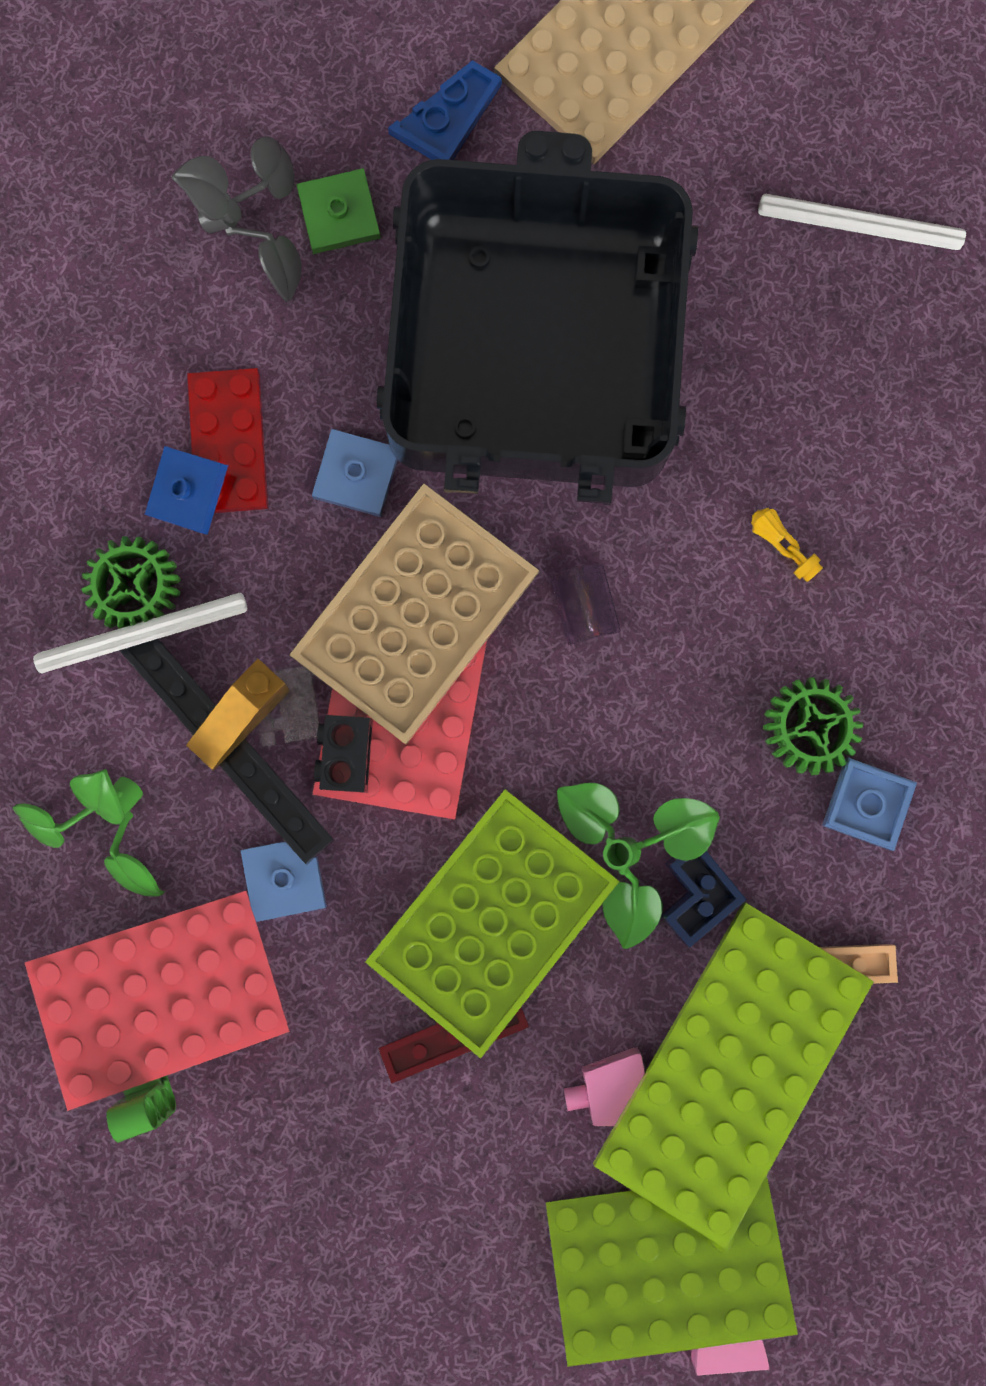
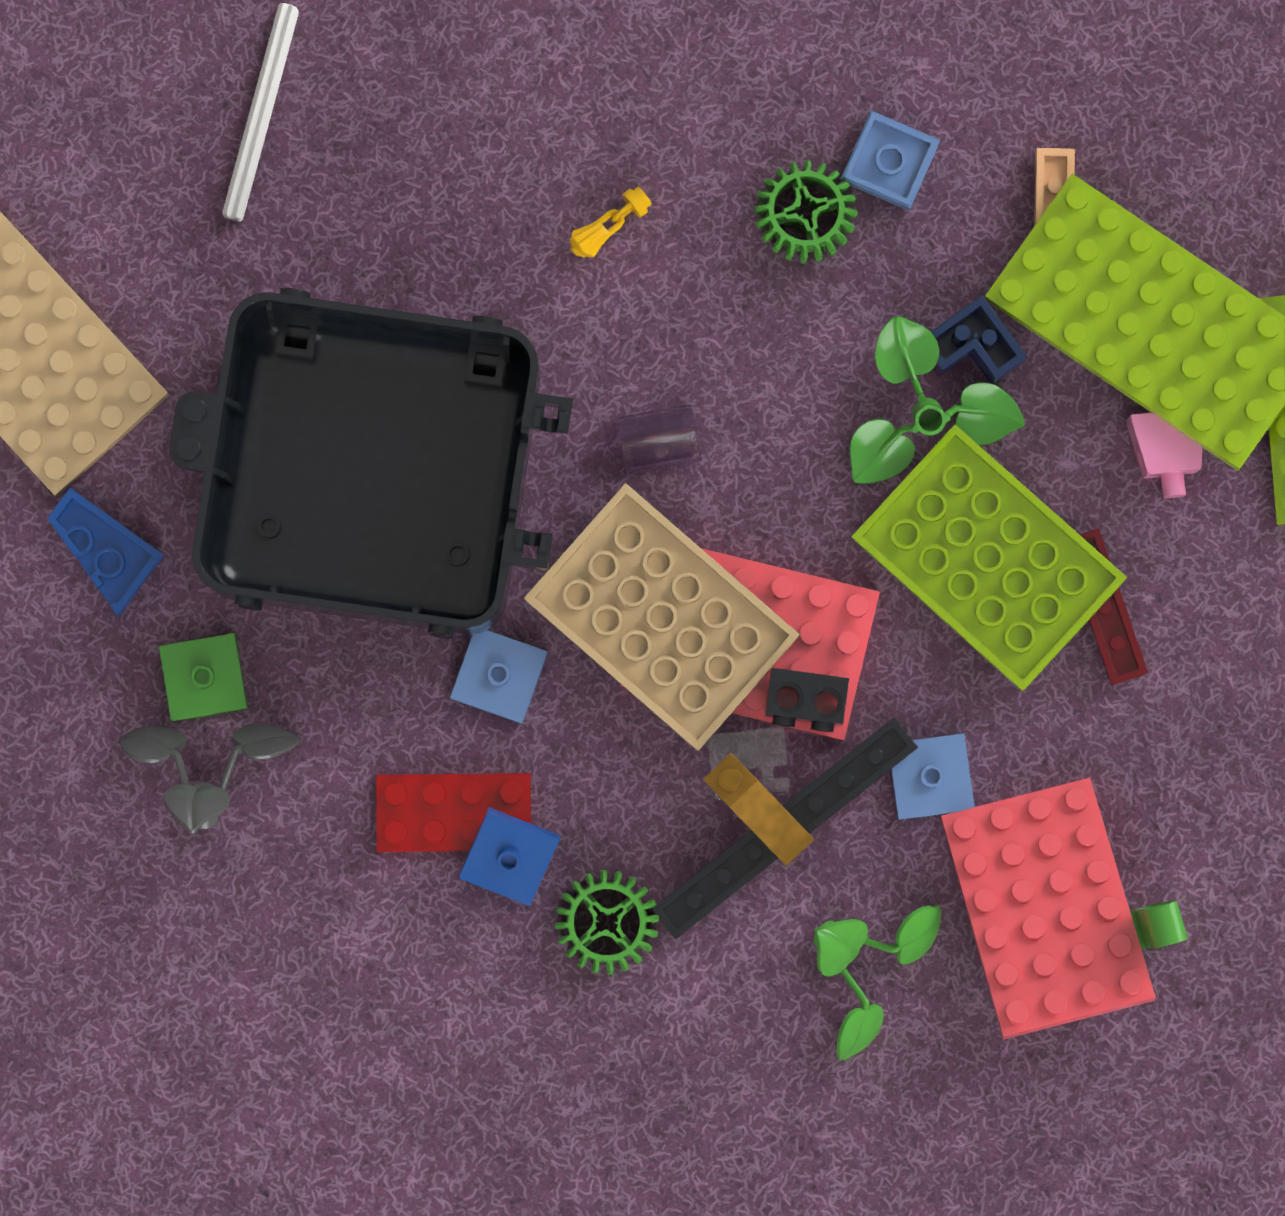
camera: 85 degrees left, 0 degrees up
white axle [33,593,247,673] -> none

